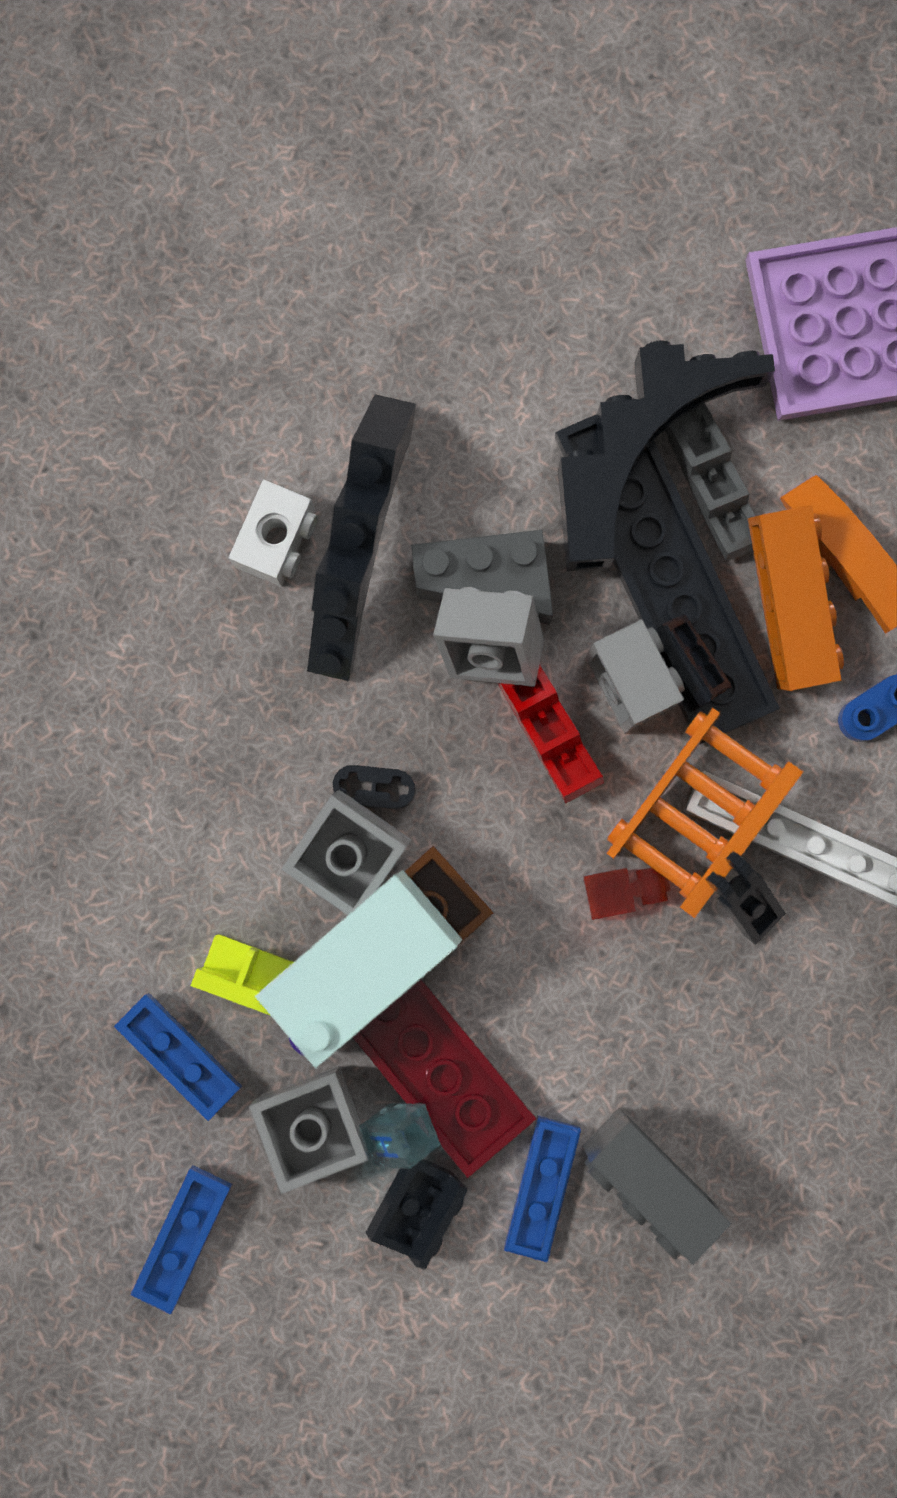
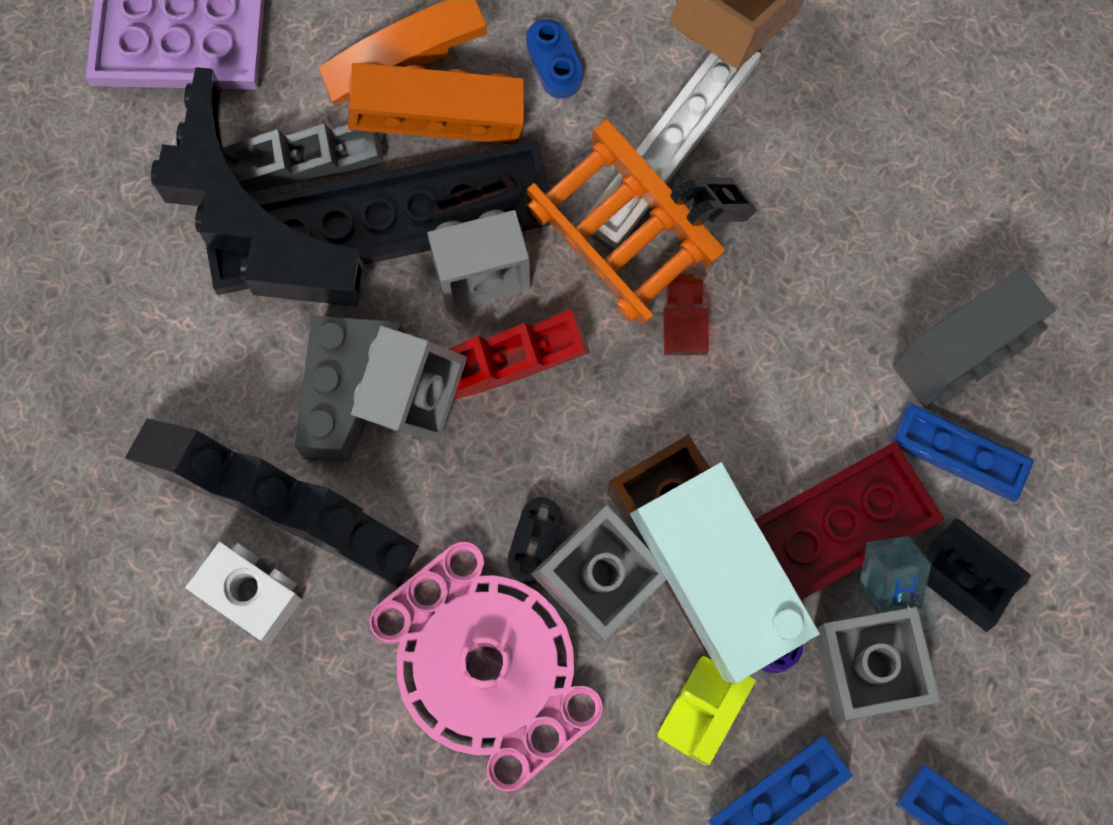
camera: 85 degrees left, 10 degrees down
none -> bright pink piece [369,542,603,792]

